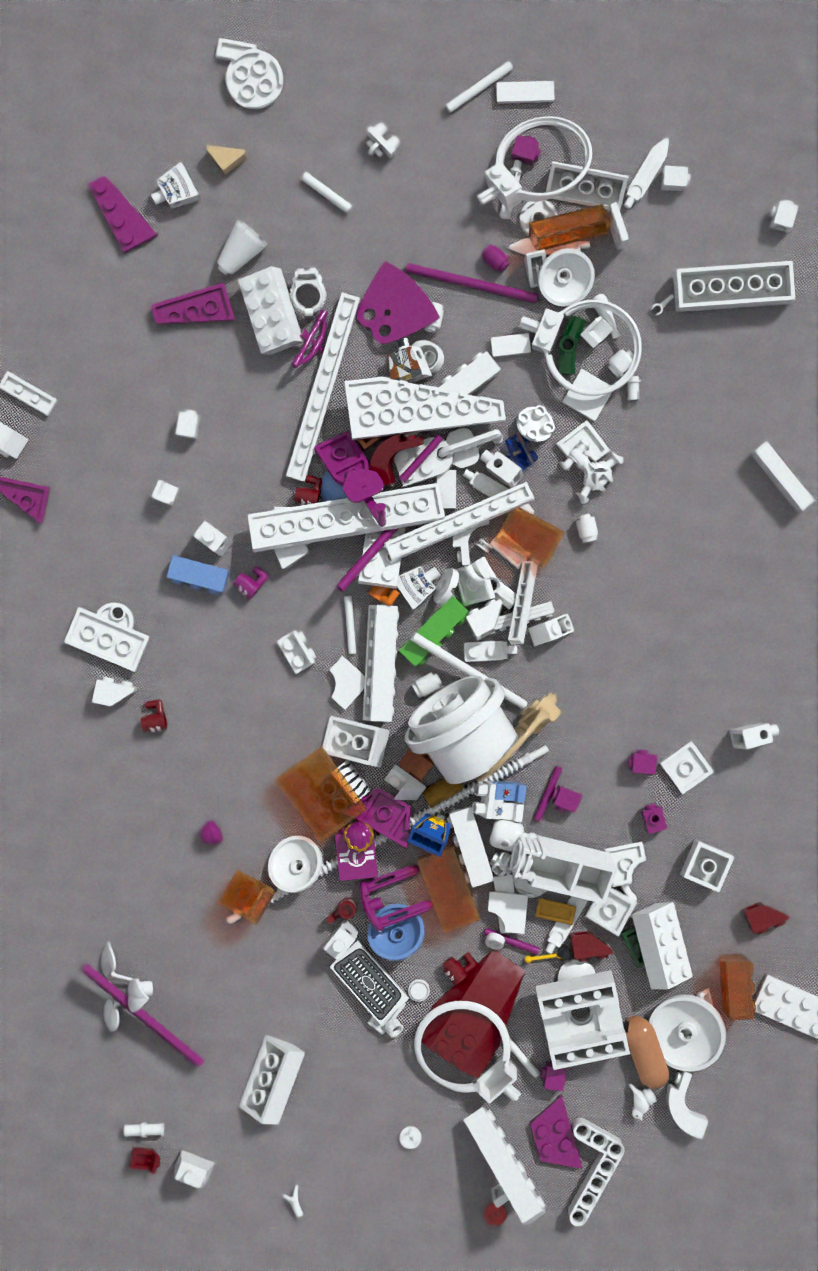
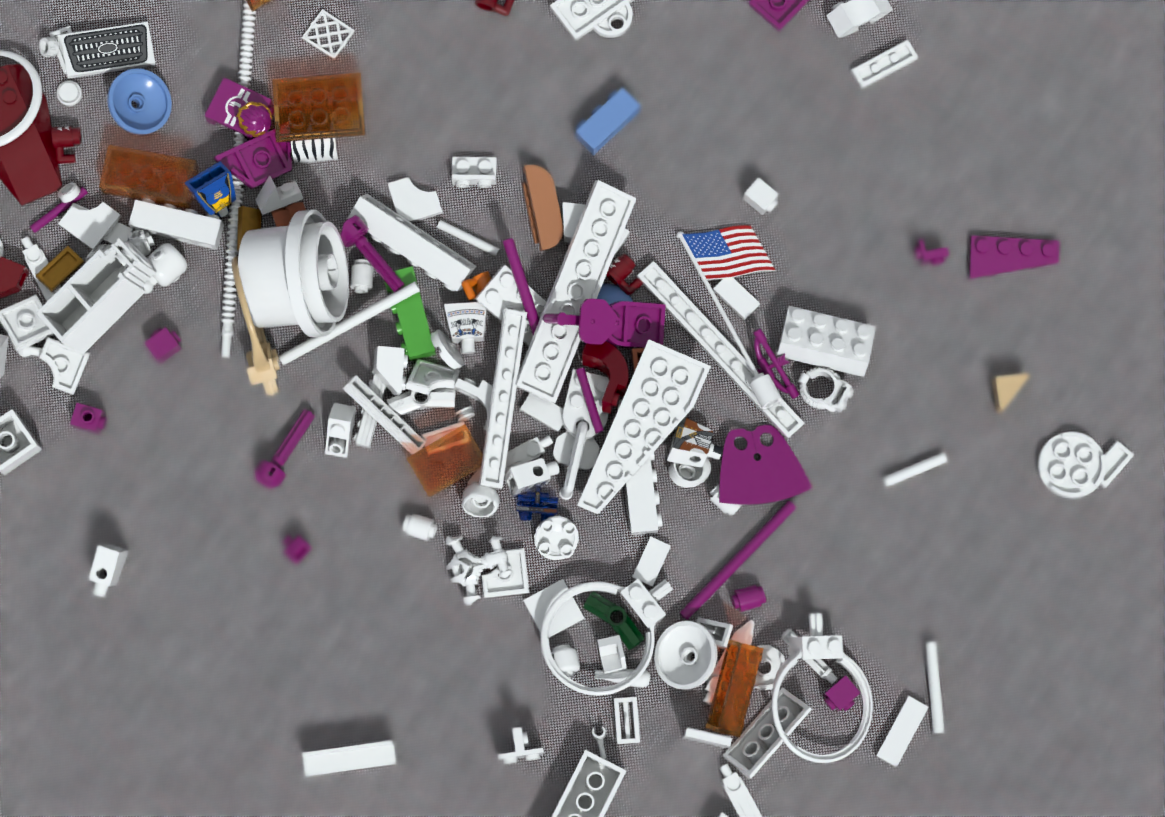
camera: 115 degrees right, 10 degrees down
white torso [151,162,200,209] -> none
magenta wing [151,282,236,325] -> none
white panel [151,480,179,506] -> none
white torso [193,520,234,556] -> none
white cone [217,220,268,275] -> none
magenta piece [233,565,269,600] -> none
white dish [268,836,322,893] -> none
white slope [321,716,390,768] -> none
white torso [322,919,359,961] -> none
dark red piece [327,898,357,924] -> none
magenta piece [360,865,433,932] -> none
white hips [366,122,400,159] -> none
white hinge [464,641,517,662] -> none
white hips [471,781,527,822] -> none
hinge [524,946,571,963] -> none
magenta bar [534,766,563,821] -> none
white pin [626,376,641,400] -> none
magenta brick [627,749,657,774] -> none
white tile [660,741,713,794] -> none
none -> magenta piece [255,409,315,489]
none -> magenta tile [282,535,312,565]
none -> white window [302,9,355,60]
none -> magenta piece [339,215,405,292]
none -> white hair [461,482,500,518]
none -> white bracket [497,727,544,764]
none -> nougat brick [522,165,563,251]
none -> white tile [614,697,640,745]
none -> flag [676,225,782,409]
none -> white tile [713,278,760,321]
none -> magenta bracket [913,239,949,266]

